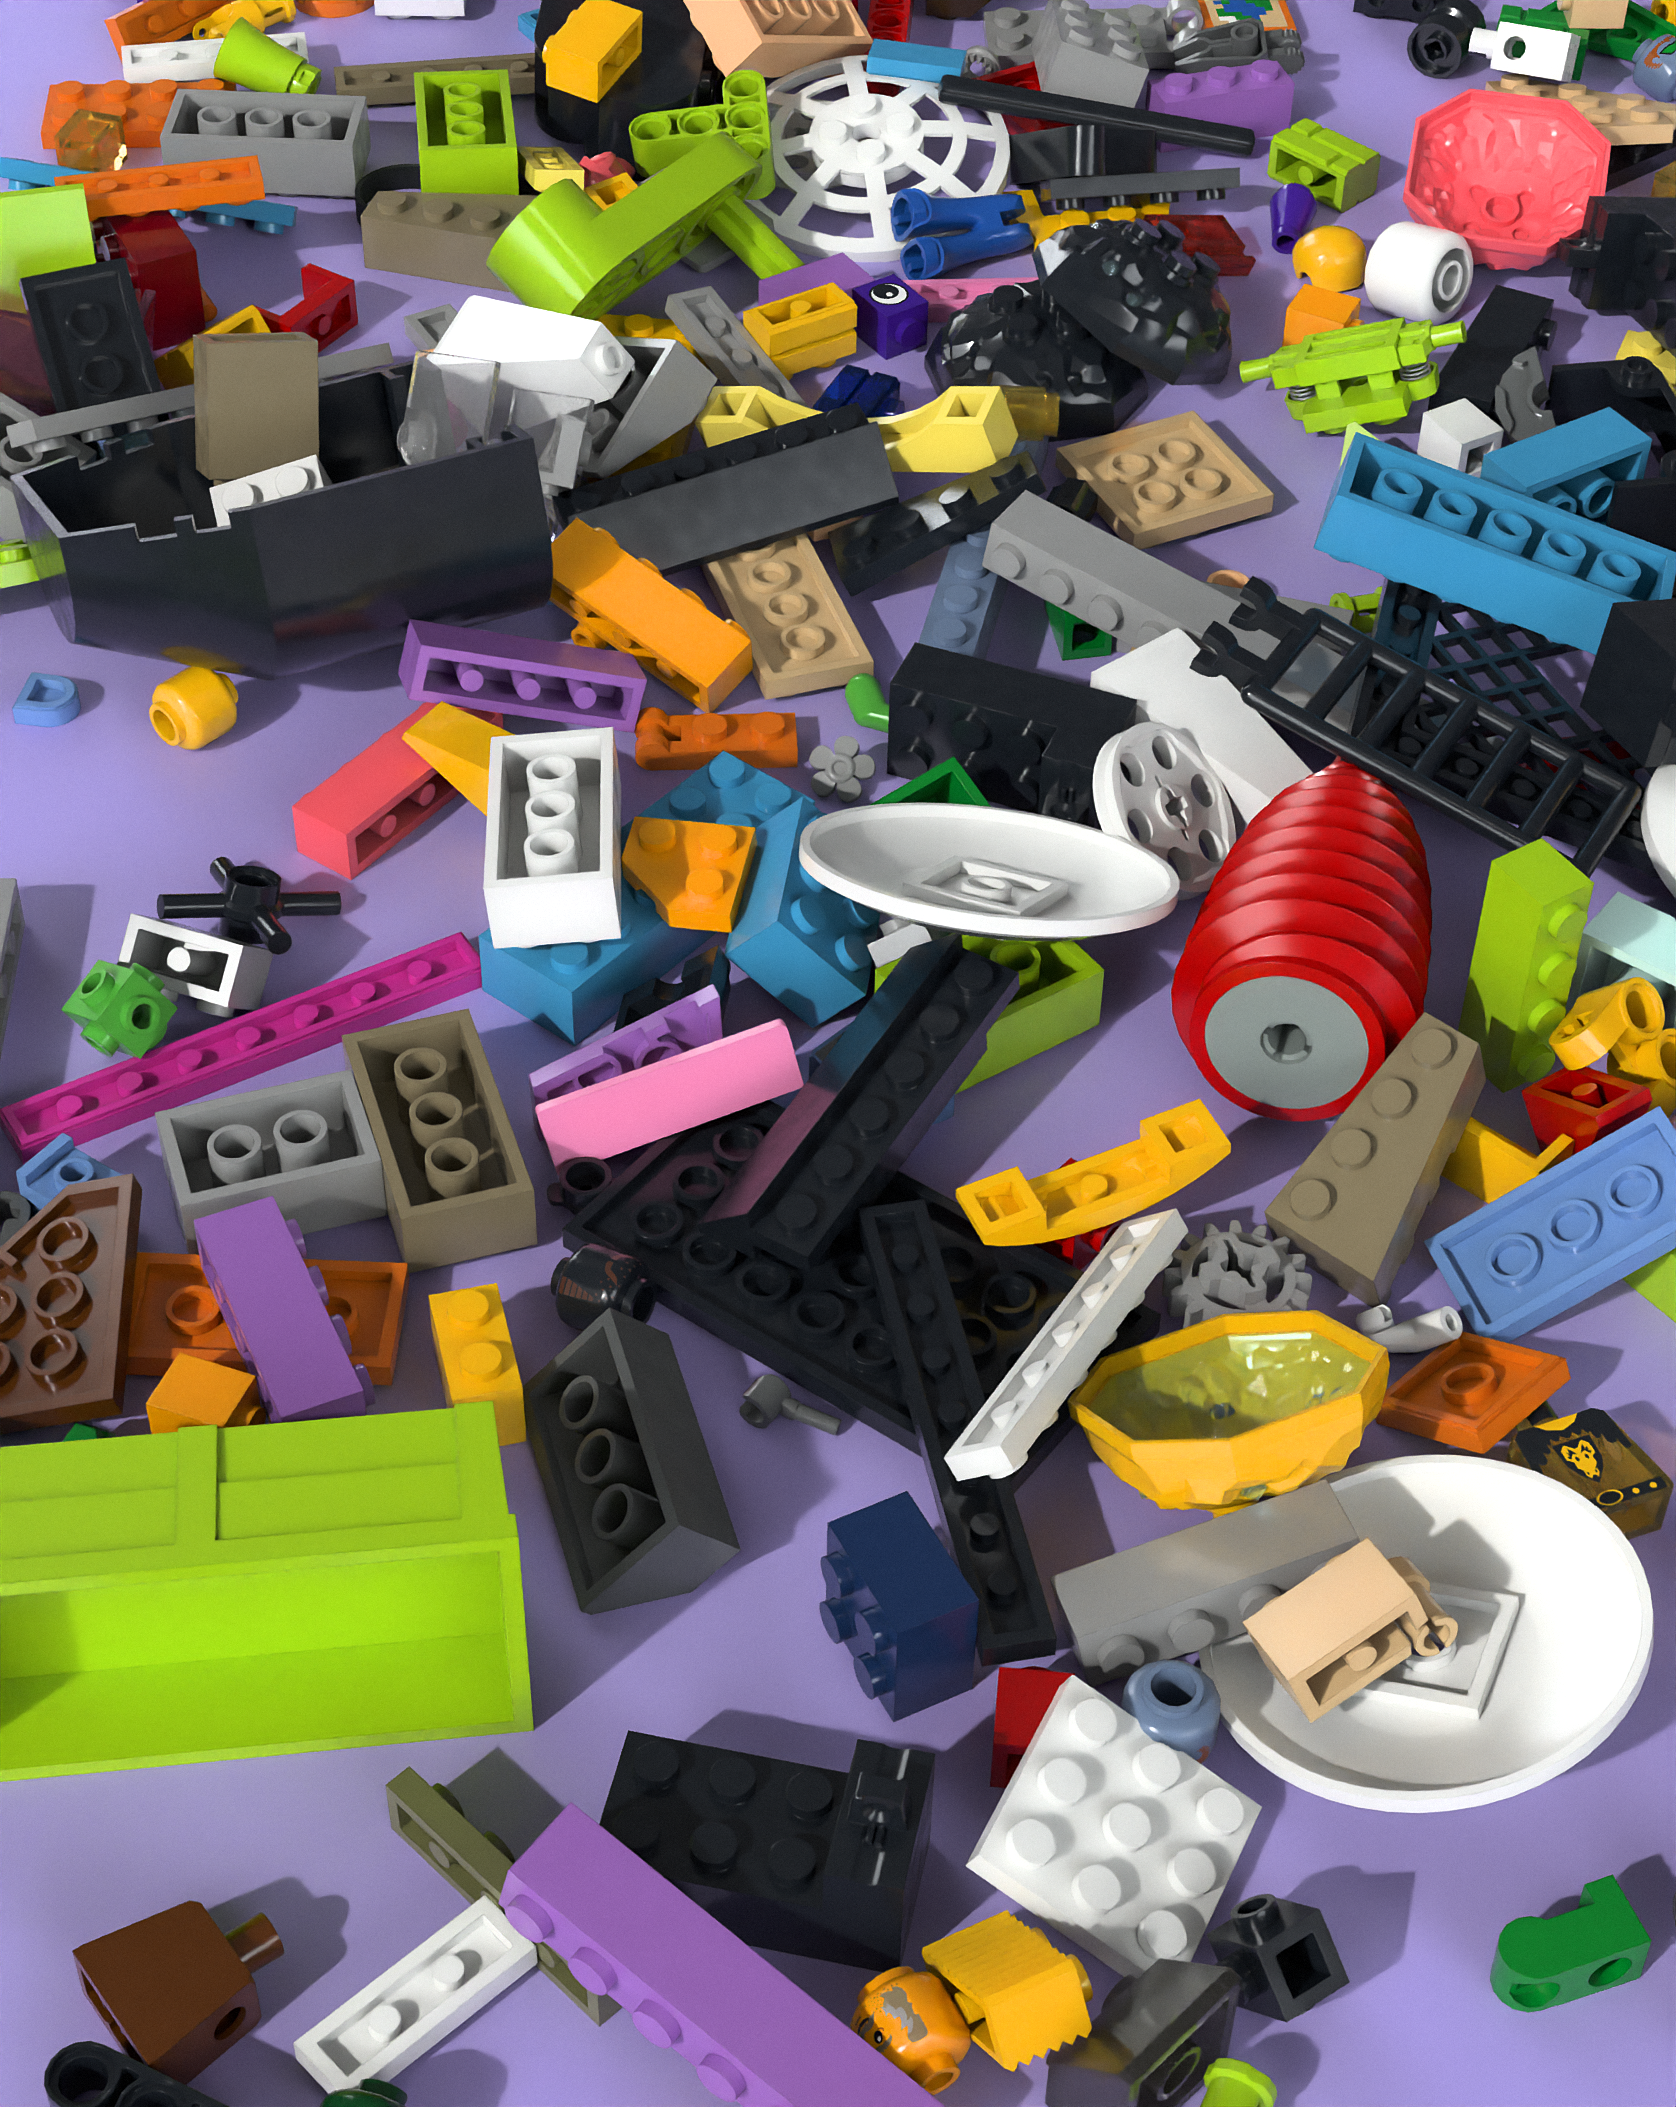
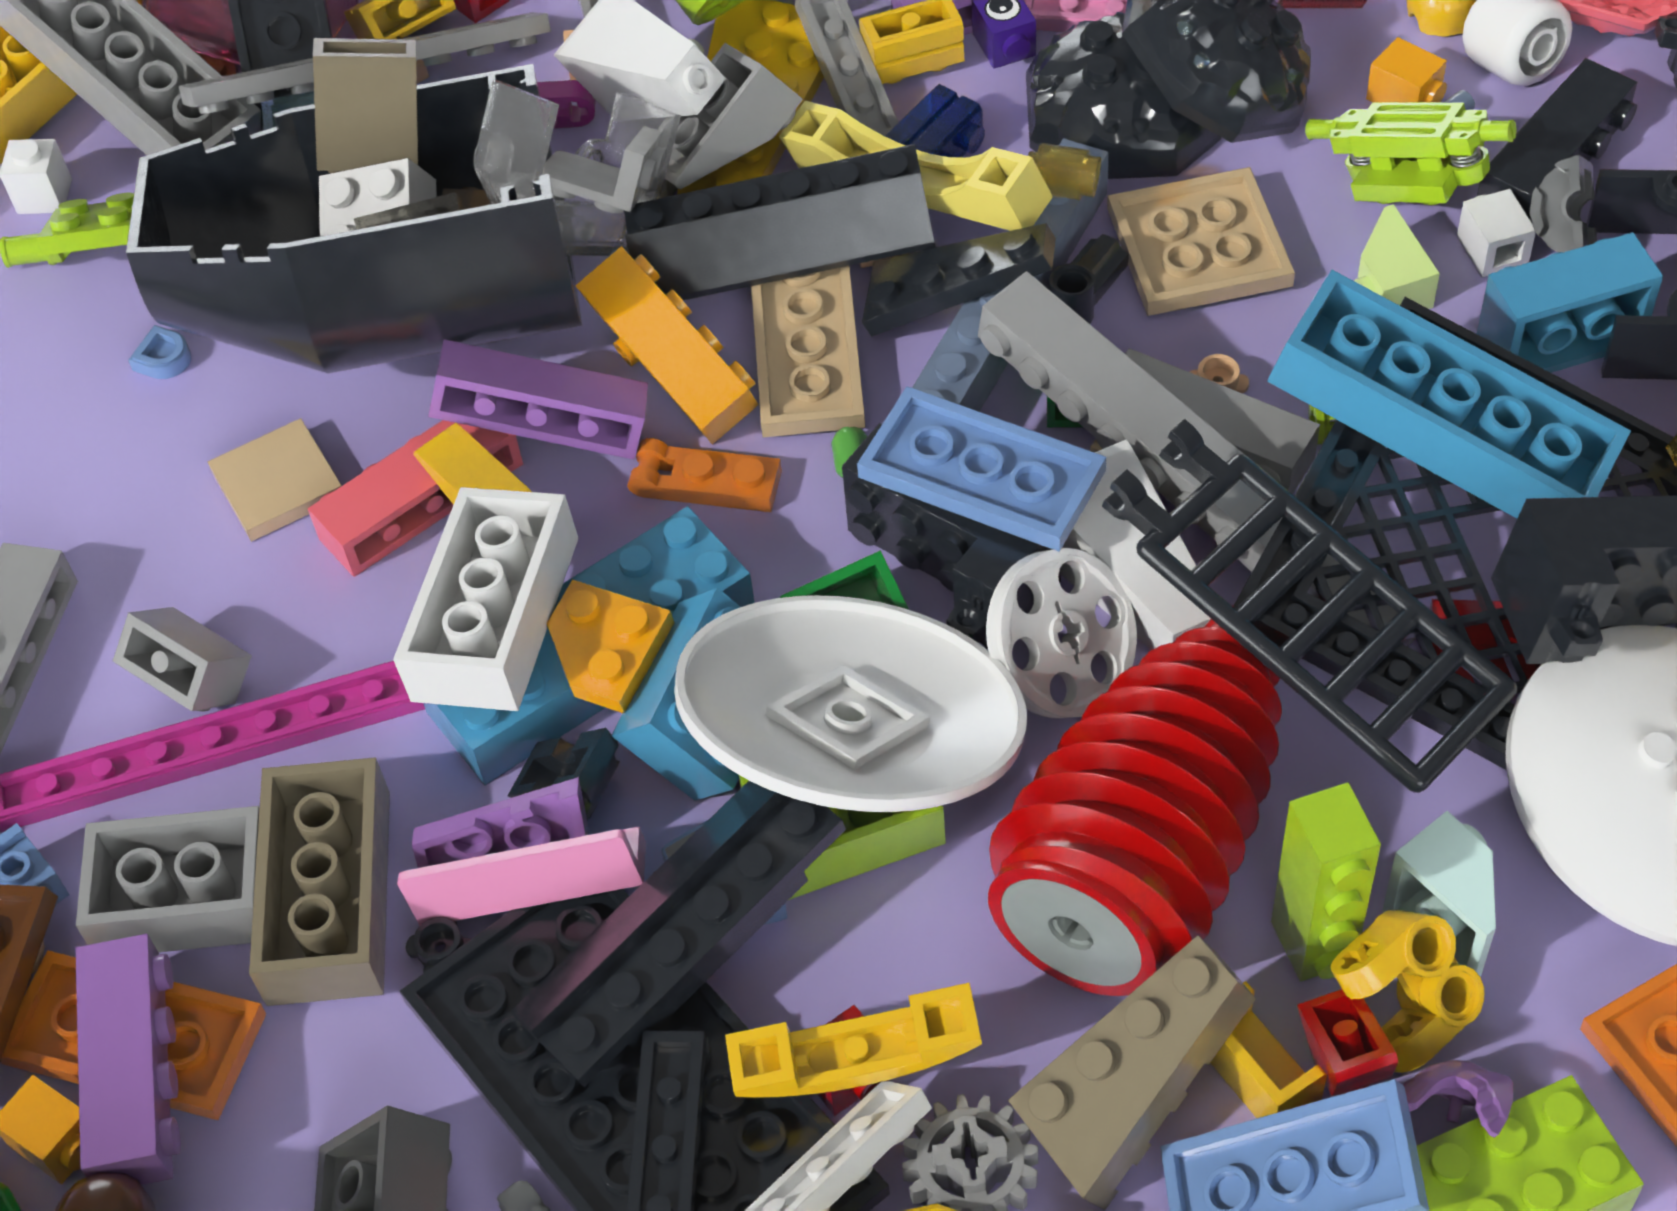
camera: 20 degrees right, 10 degrees up
bright green brick [61,960,178,1059] -> none
yellow head [149,666,238,750] -> none
black bar [157,857,341,955] -> none
yellow brick [428,1283,527,1446] -> none
black head [550,1243,657,1331] -> none
light grey plant [809,736,876,803] -> none
none -> tan tile [207,418,342,542]
none -> medium blue plate [857,386,1106,552]

